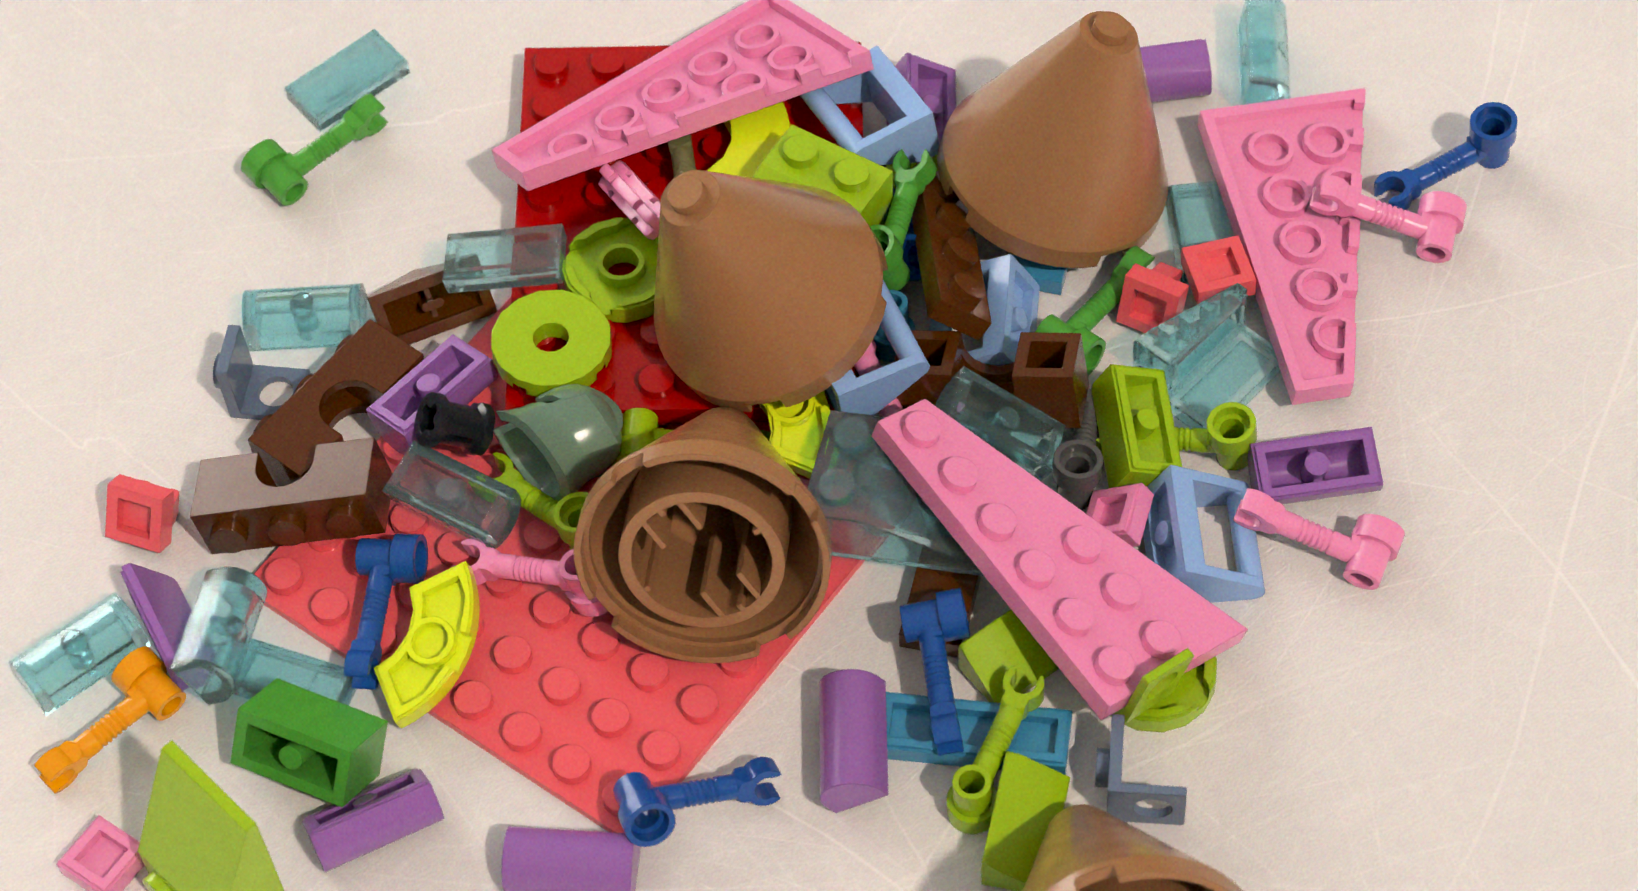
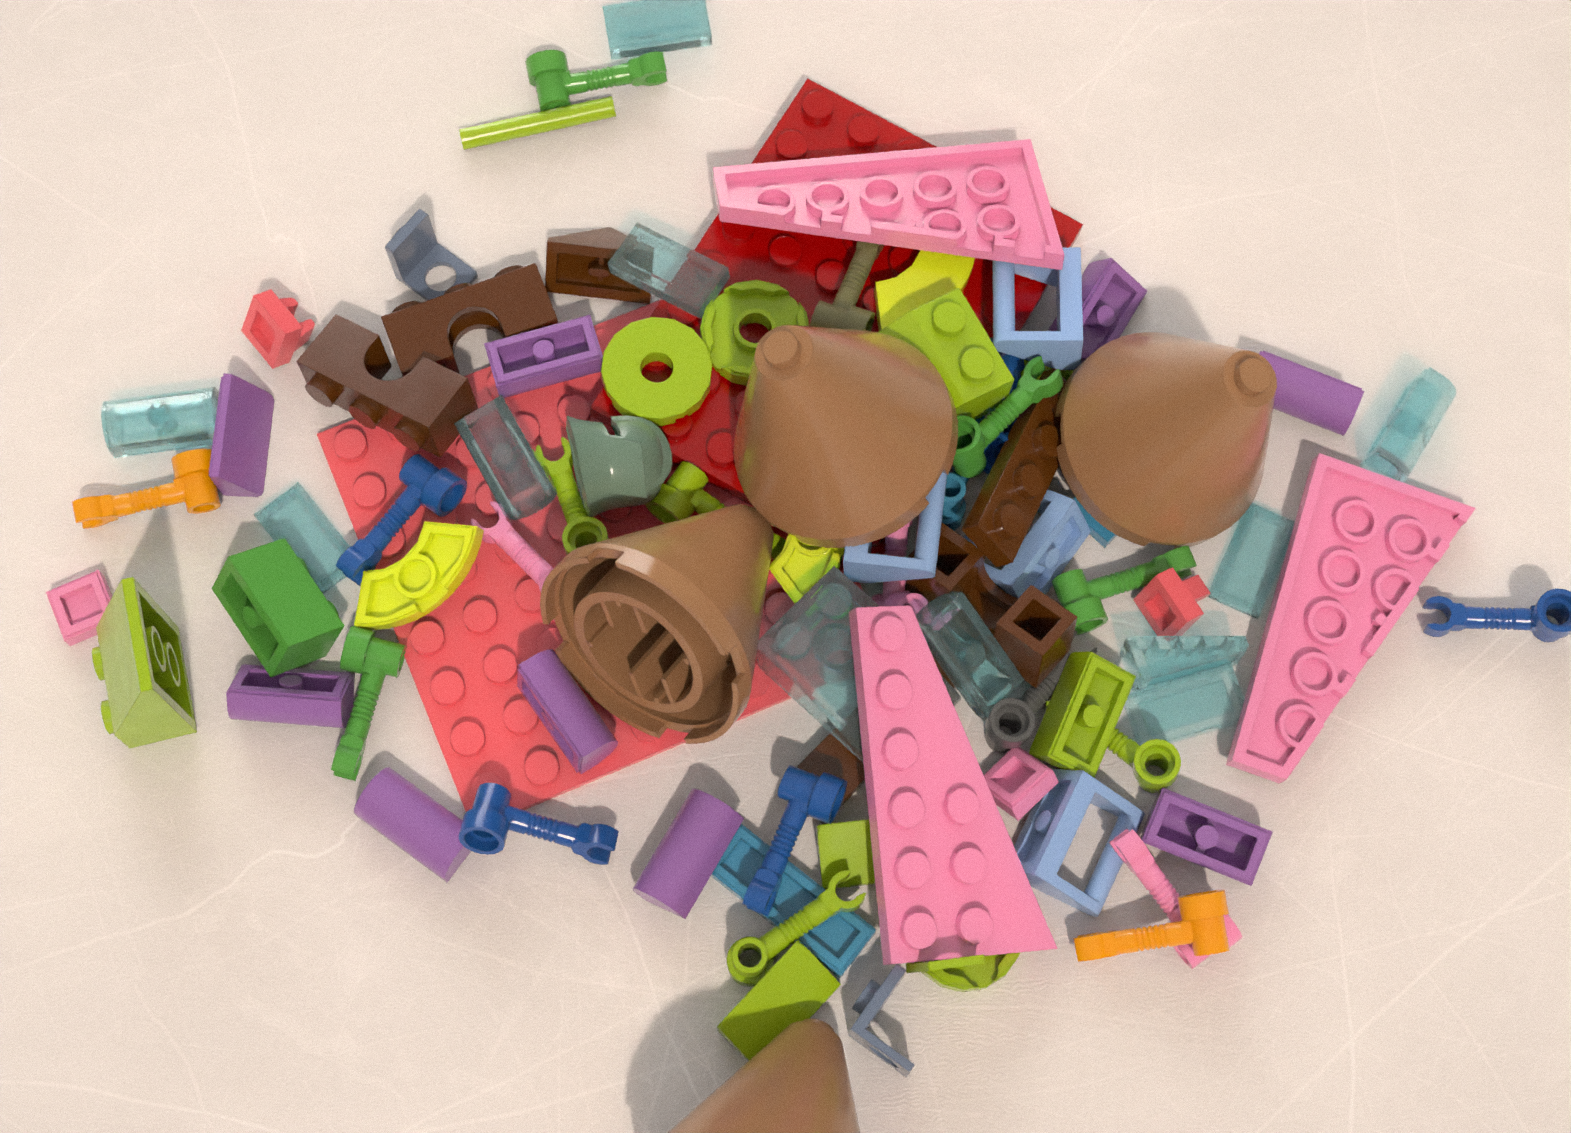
camera: 25 degrees right, 15 degrees up
clear light blue brick [170,566,267,706] -> none
clear light blue brick [242,283,367,351] -> none
black bush [415,392,496,456] -> none
bright pink axle [599,161,660,240] -> none
coral tile [1181,235,1256,310] -> none
bright pink brick [1309,175,1467,263] -> none
none -> bright green brick [331,626,407,781]
none -> lime bar [459,96,616,150]
none -> medium lavender brick [517,649,618,774]
none -> light orange brick [1074,889,1230,962]

